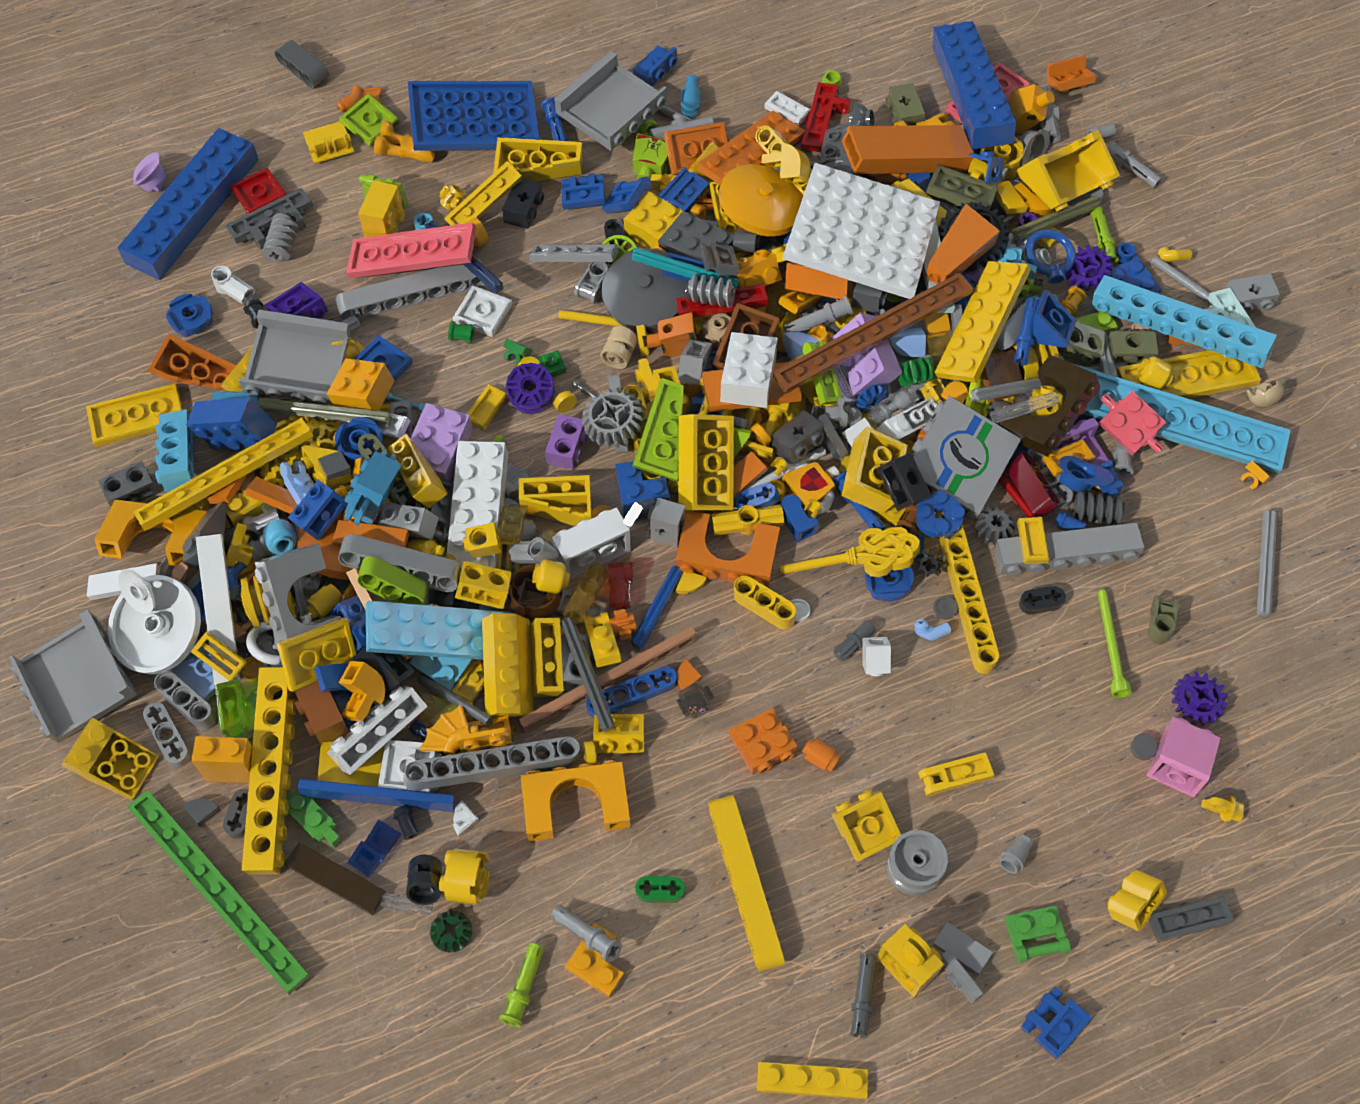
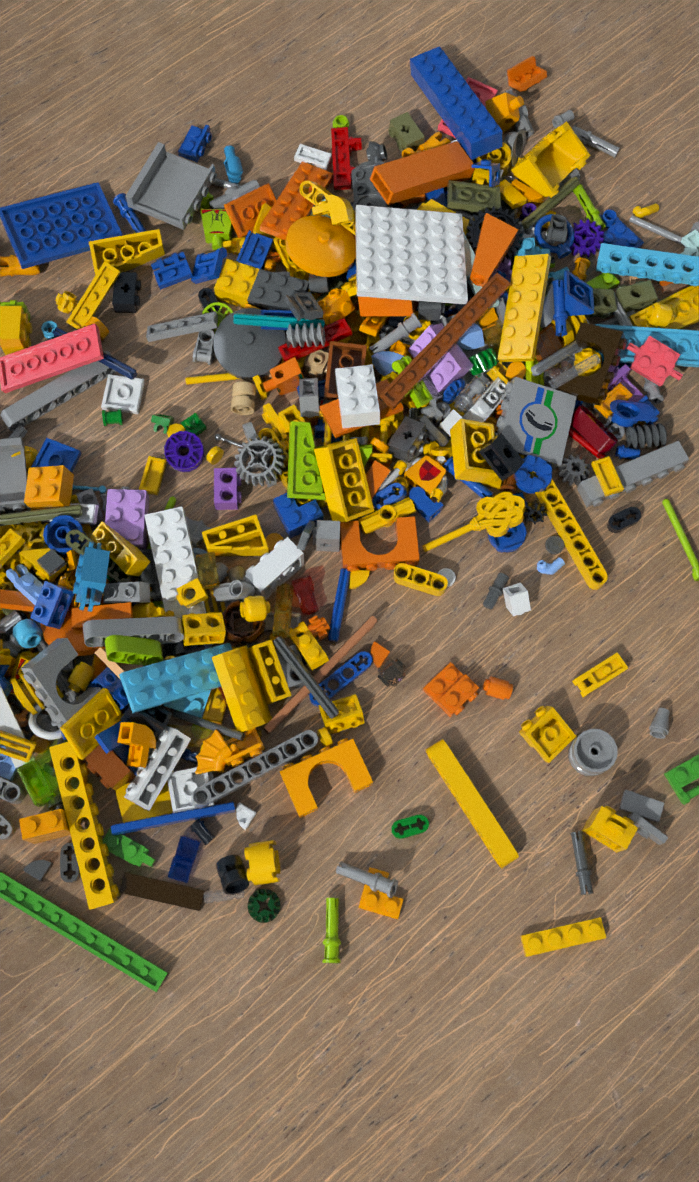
camera: 20 degrees left, 10 degrees up
none -> yellow piece [423,441,452,460]
none -> dark grey piece [546,214,567,245]

